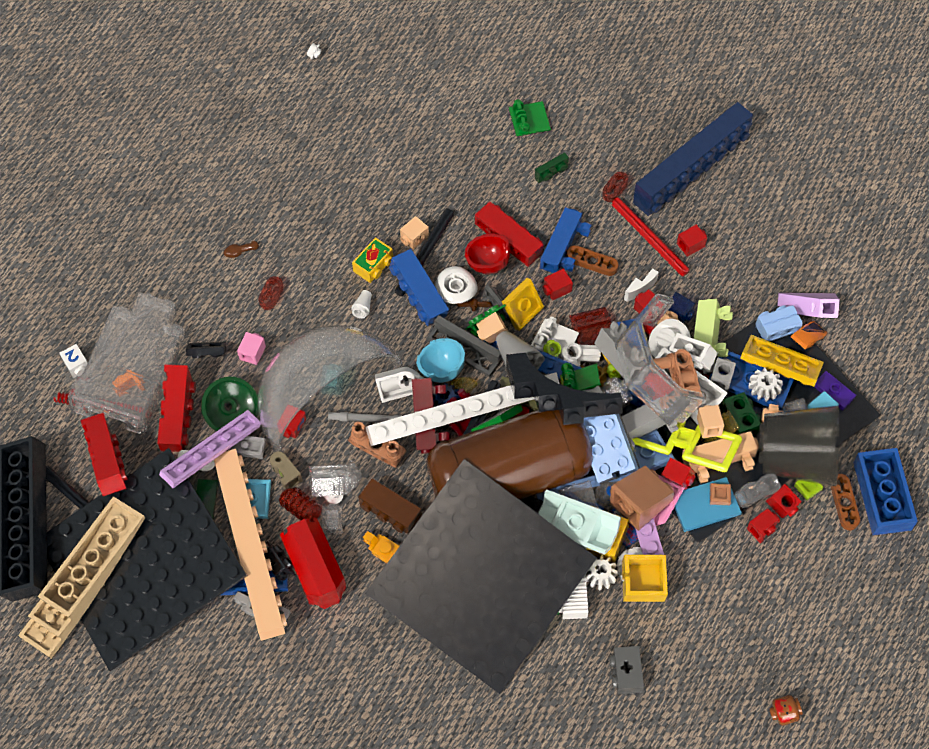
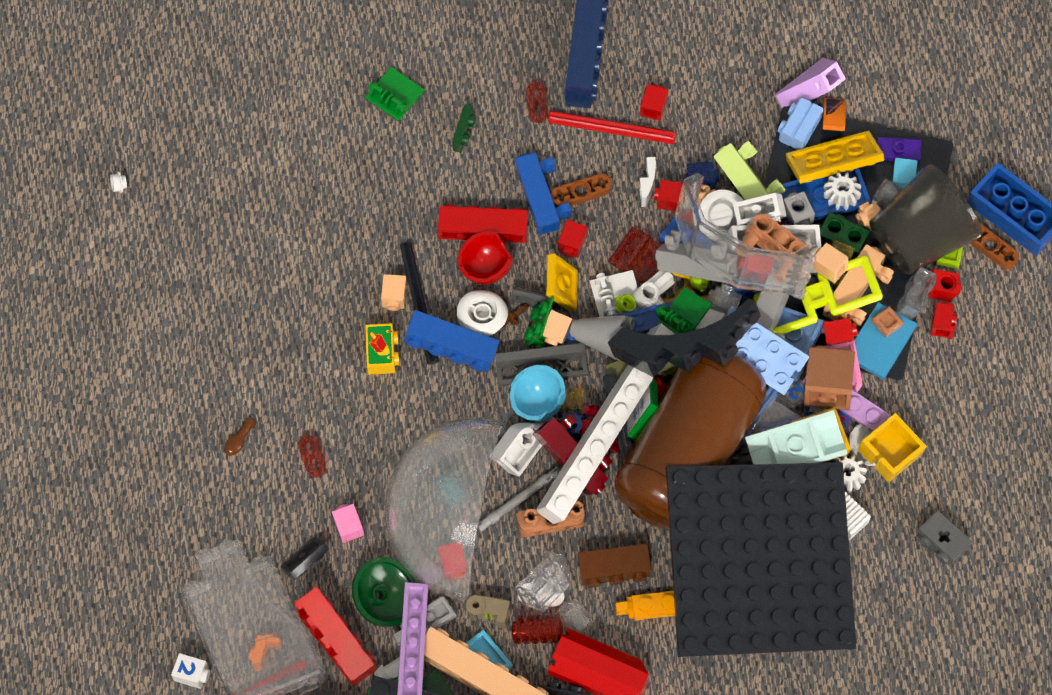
camera: 40 degrees left, 5 degrees up
white cone [351,290,372,319] -> none

